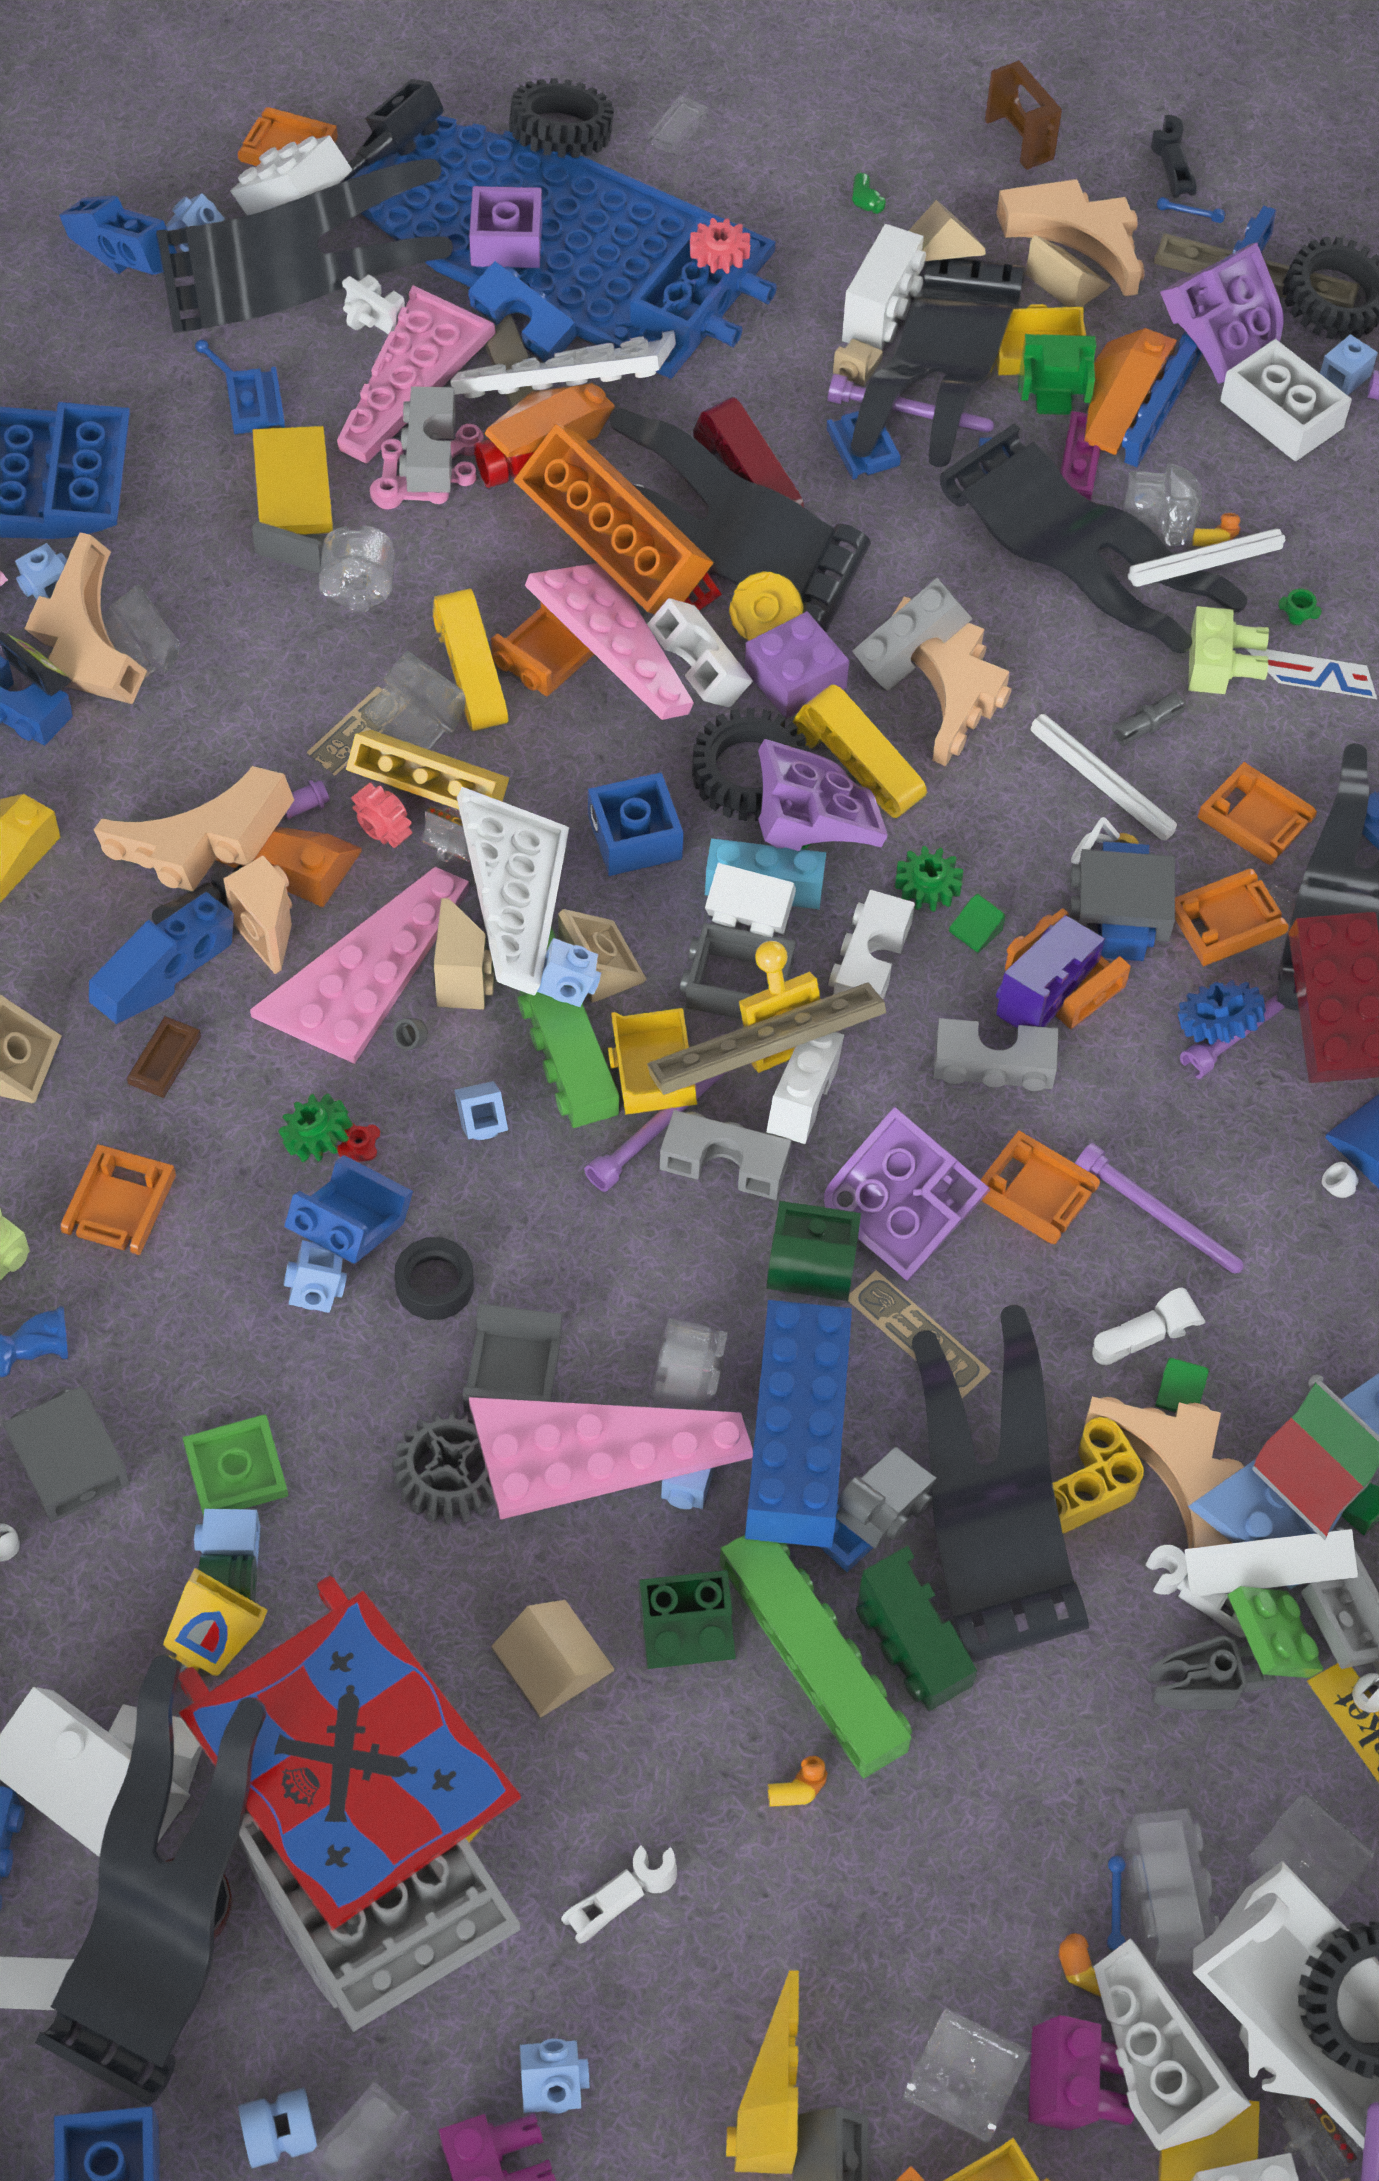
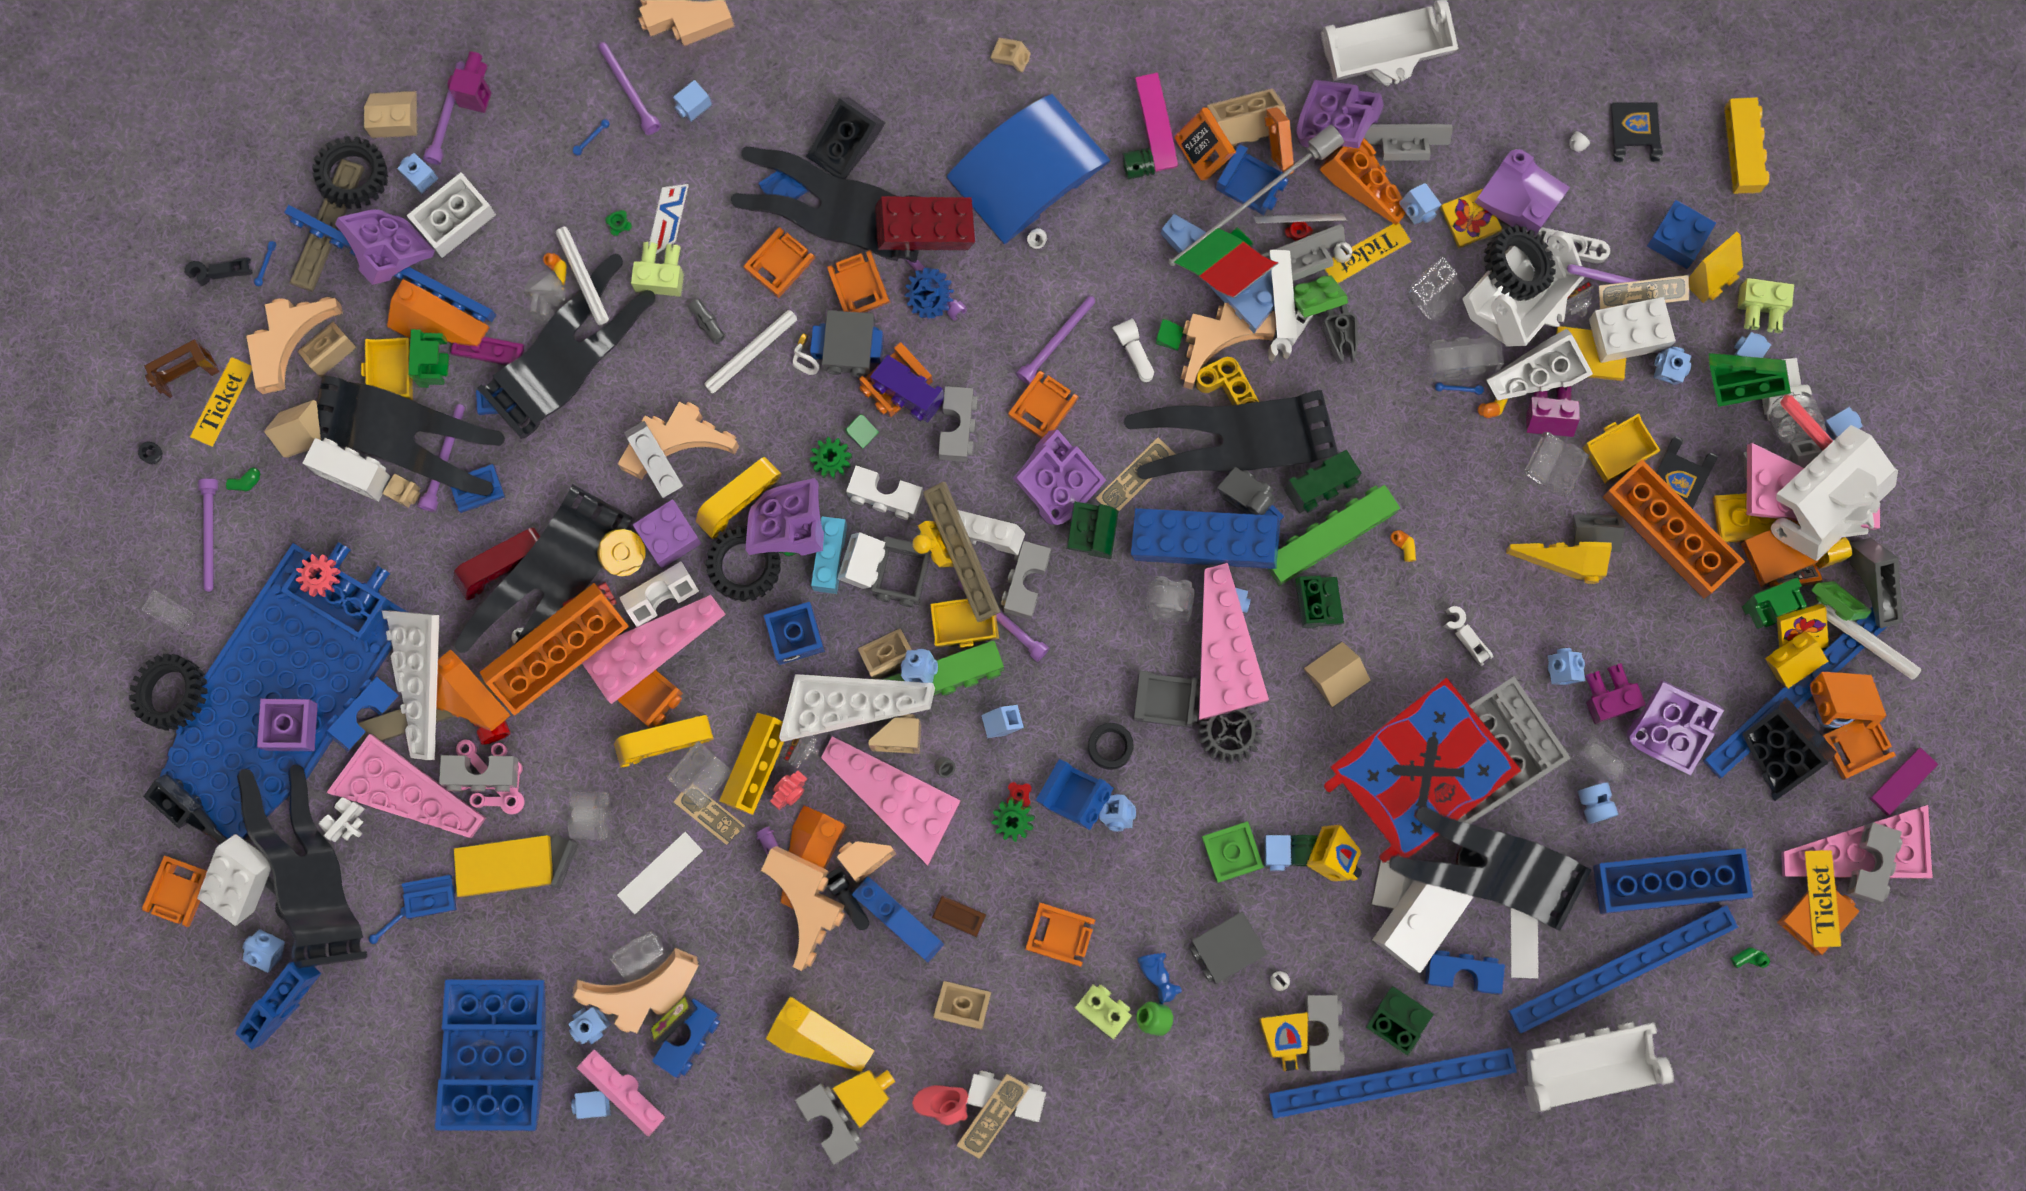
camera: 85 degrees left, 20 degrees up
none -> black bush [138,441,163,464]
none -> yellow sticker [190,357,252,447]
none -> medium lavender piece [198,479,218,592]
none -> white sticker [617,832,703,914]

